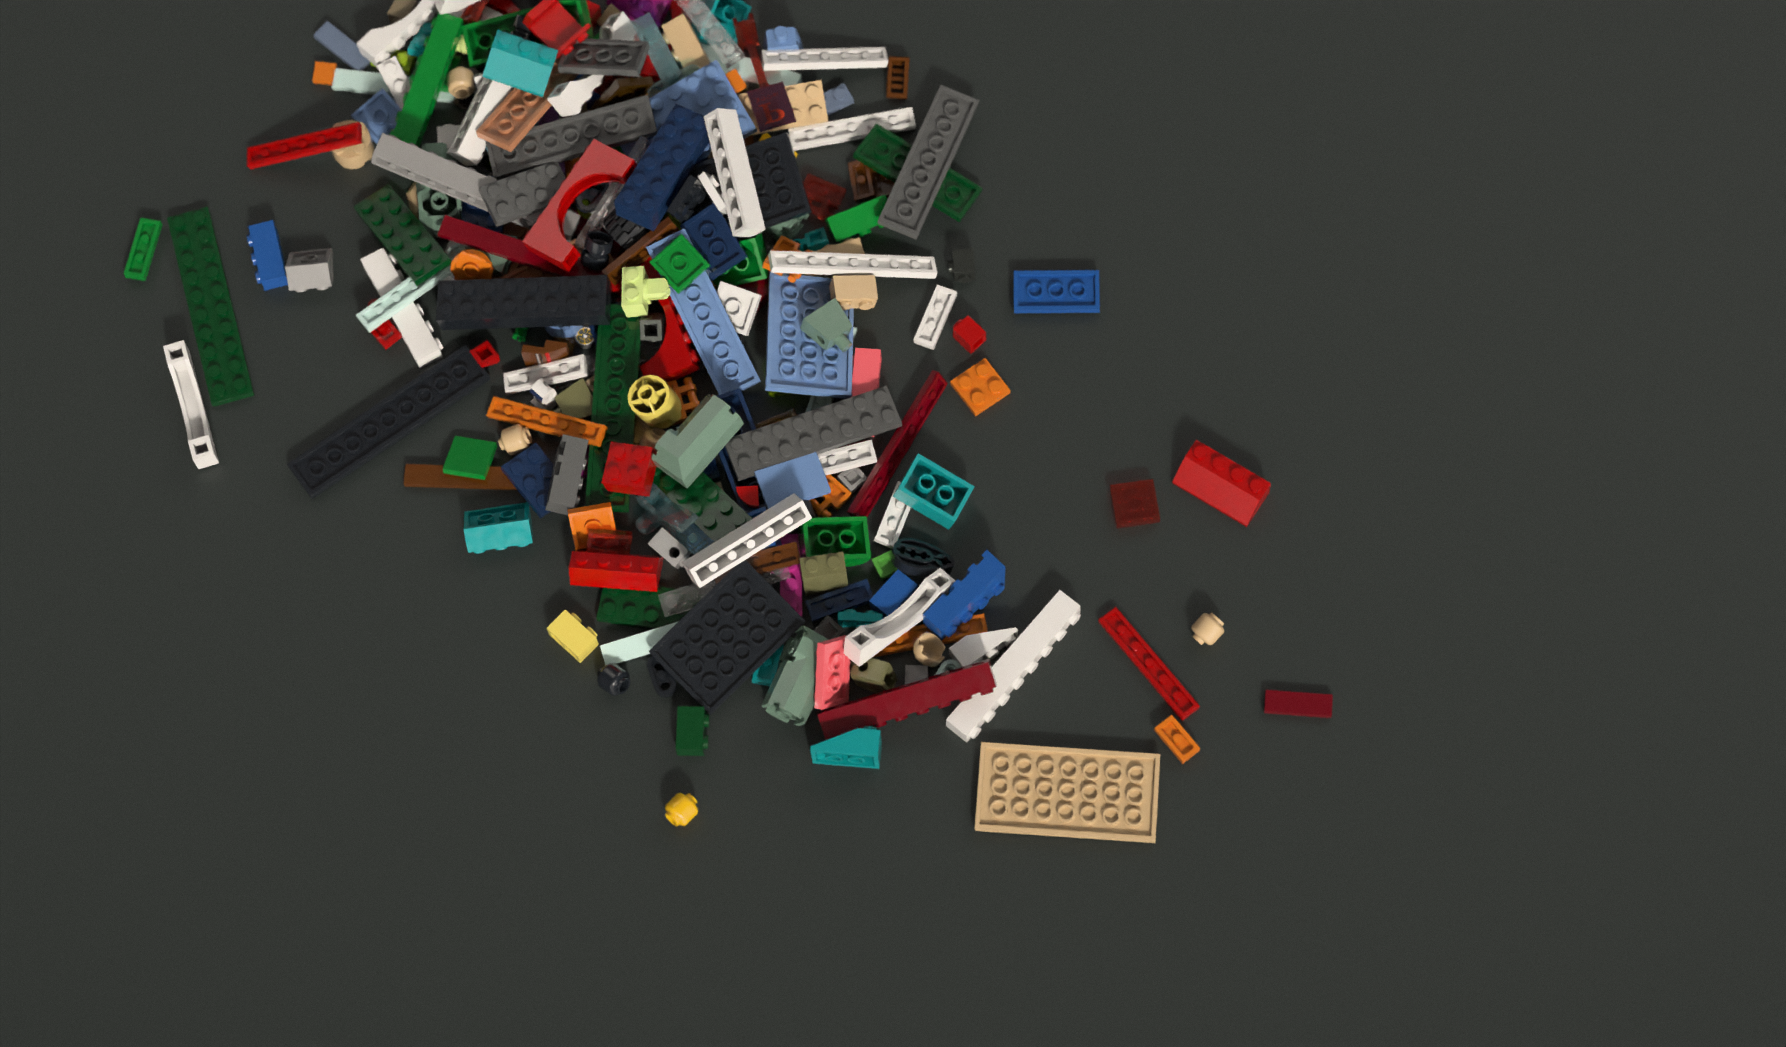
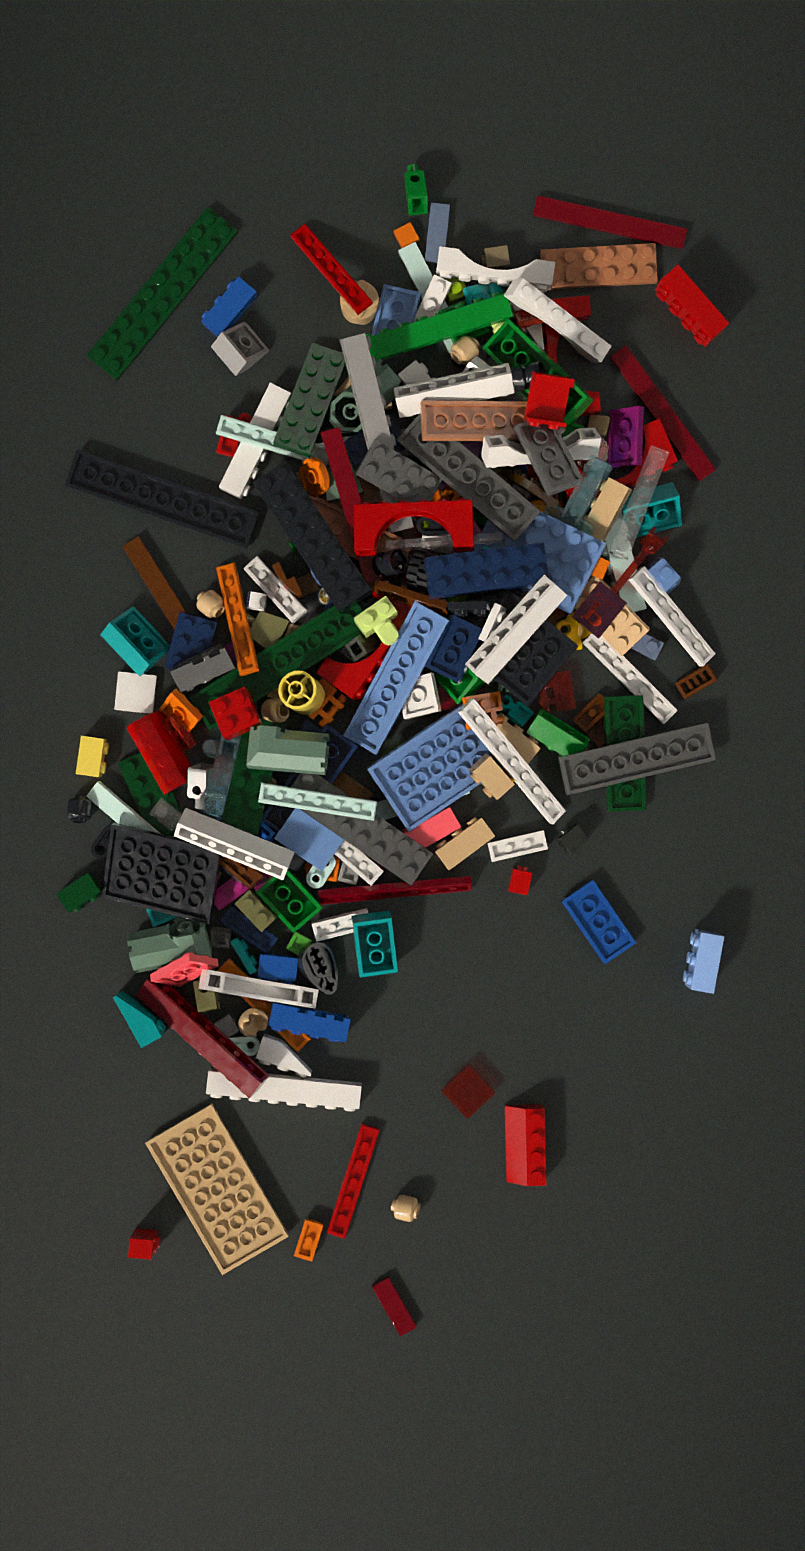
camera: 50 degrees right, 20 degrees up
green plate [124,218,162,281] -> none
white arch [163,340,219,469] -> none
green tile [443,436,497,480] -> none
red slope [469,340,500,368] -> none
teal slope [482,30,558,97] -> none
green tile [650,233,710,295] -> none
yellow head [665,793,698,826] -> none
red tile [736,485,759,509] -> none
sand green torso [800,298,852,352] -> none
orange plate [950,358,1010,417] -> none
none -> white tile [114,672,157,714]
none -> red brick [128,1228,161,1260]
none -> light aqua tile [258,783,377,821]
none -> light aqua plate [306,856,336,888]
none -> green torso [404,164,428,216]
none -> tan brick [435,817,495,870]
none -> light blue brick [683,929,724,994]

